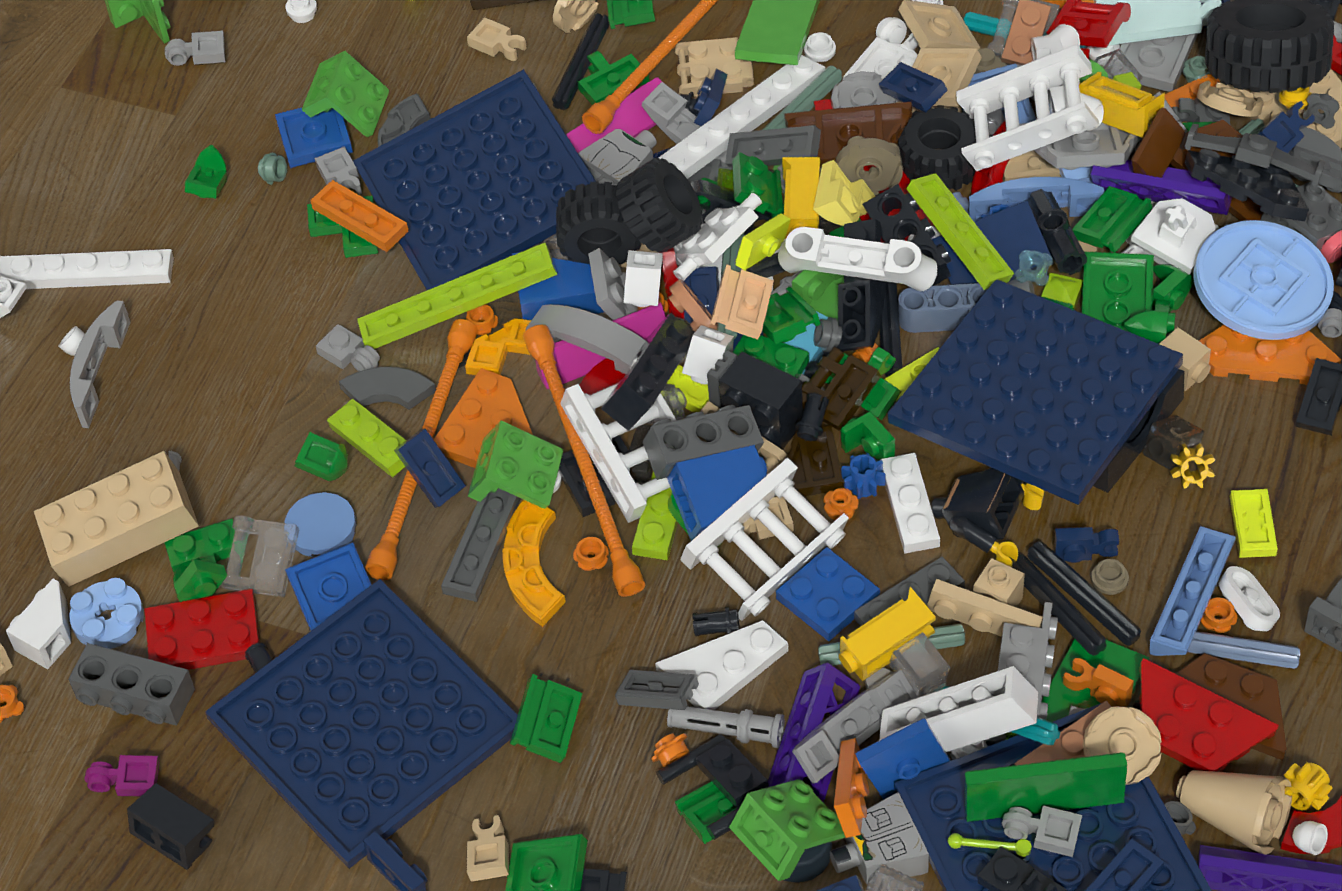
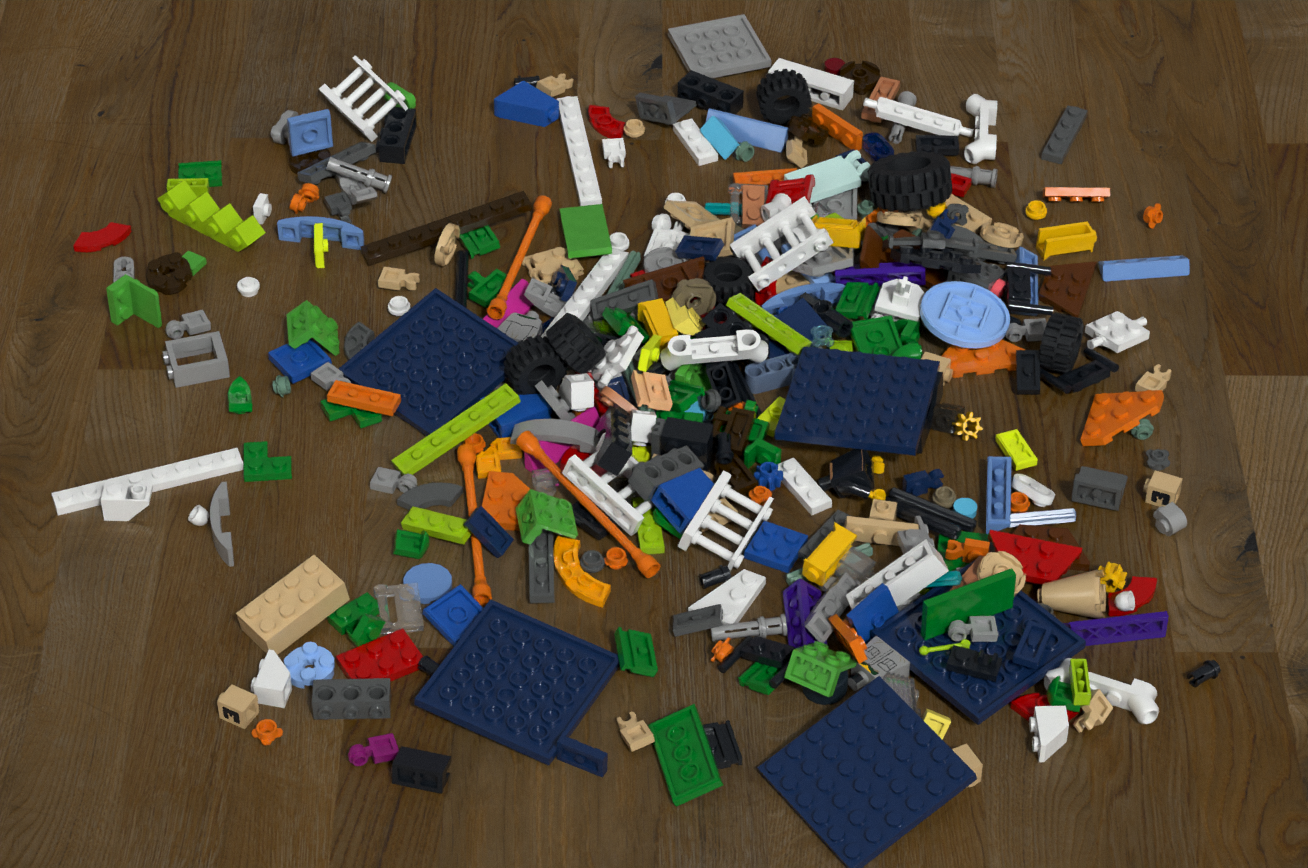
camera: 25 degrees left, 10 degrees down
none -> light grey window [162,331,230,388]
none -> green plate [244,441,292,482]
none -> white plate [388,296,410,316]
none -> clear plate [532,468,559,496]
none -> dark grey plate [580,550,605,573]
none -> medium azure tile [953,498,977,519]

